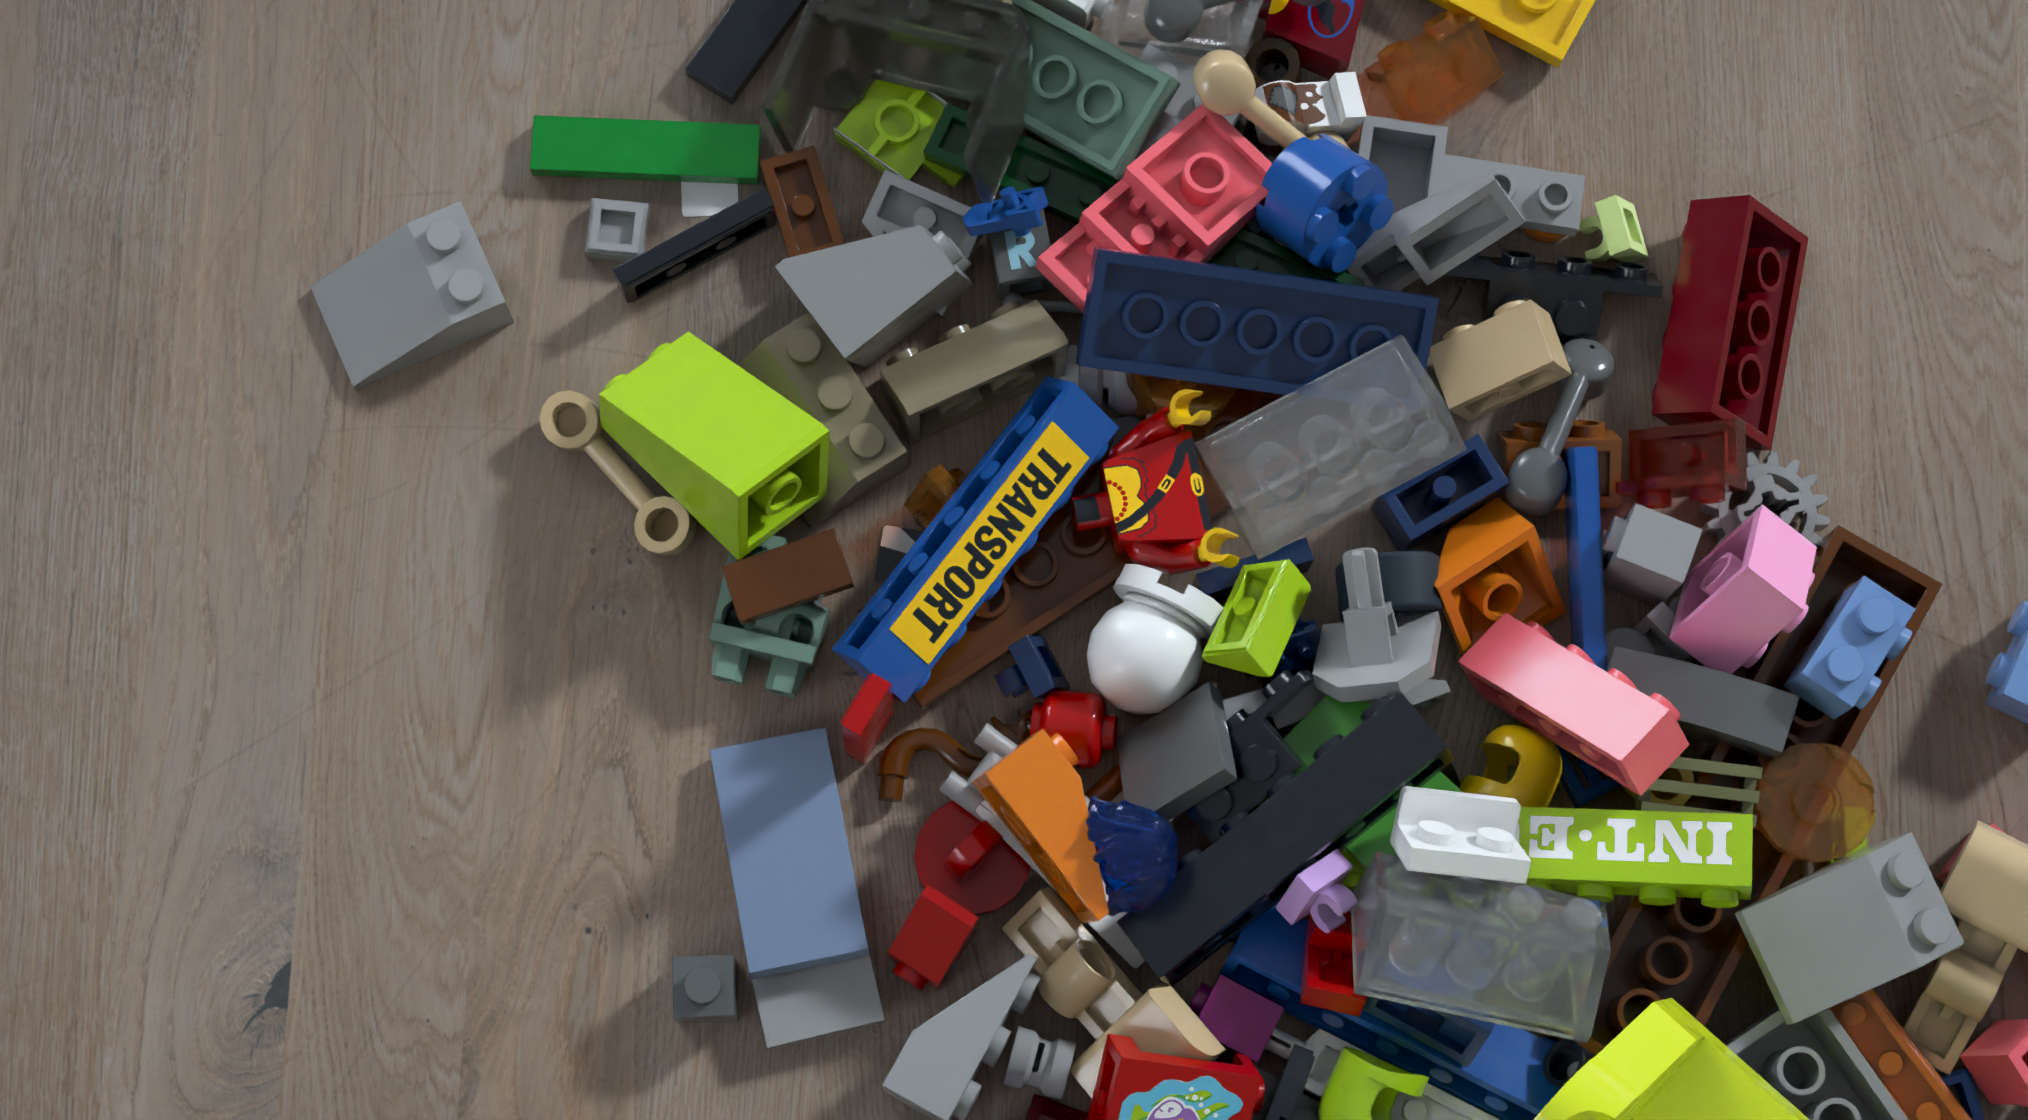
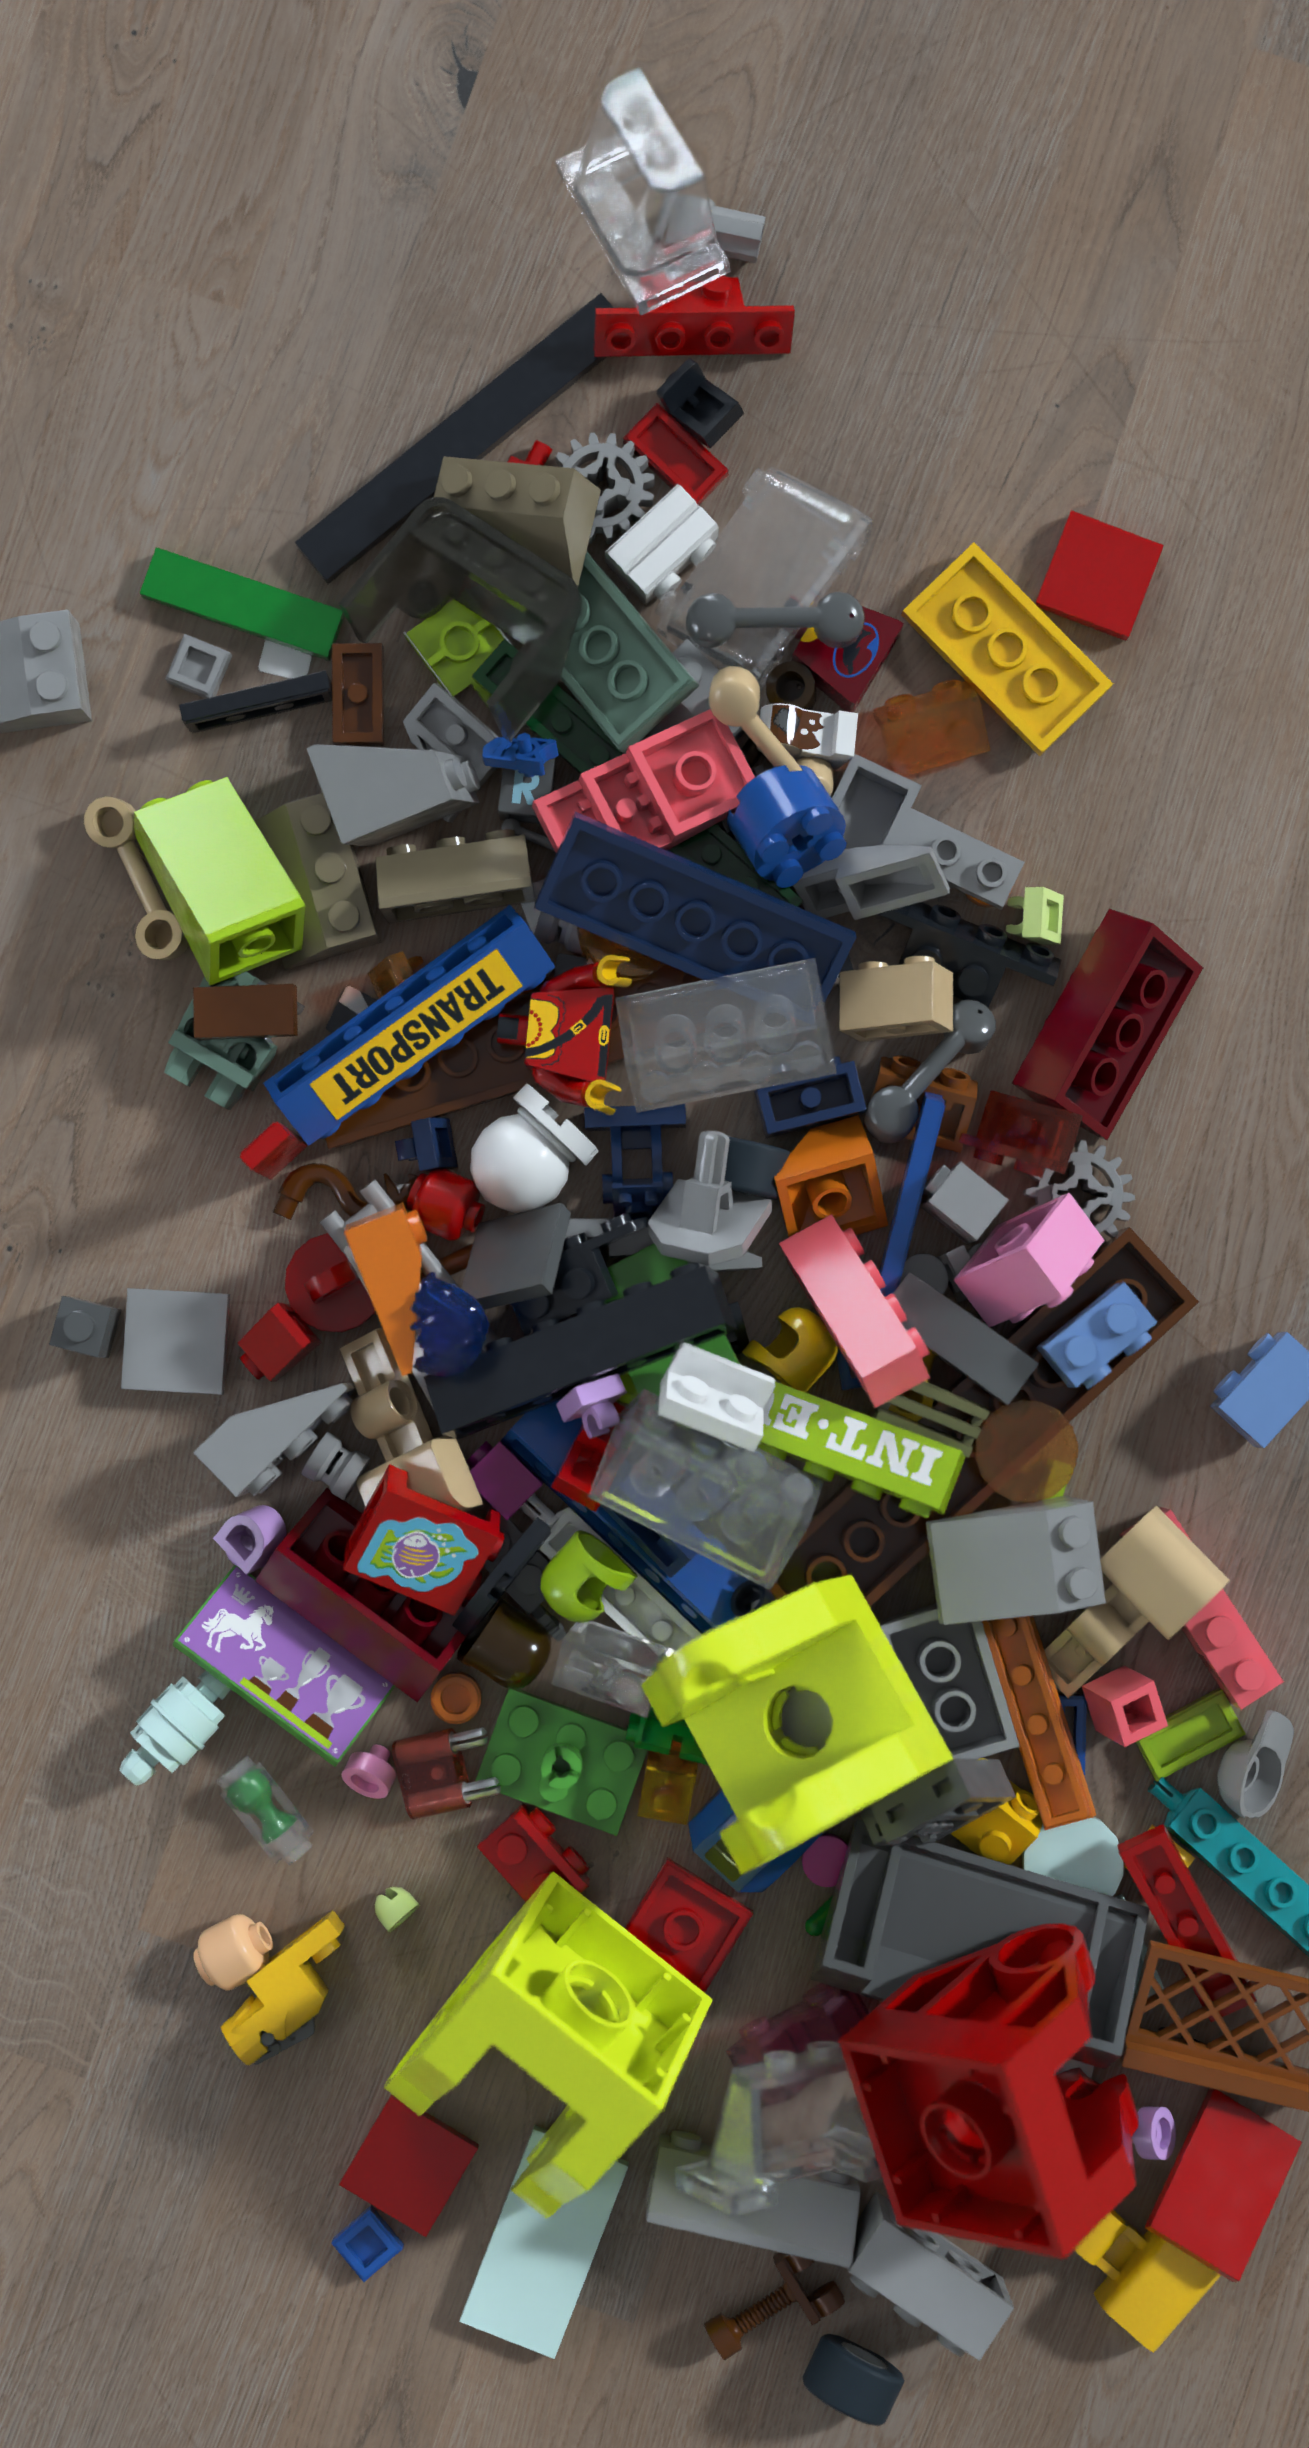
camera: 25 degrees right, 10 degrees up
sand blue tile [710,727,870,979] -> none
lime slope [1202,559,1311,677] -> none

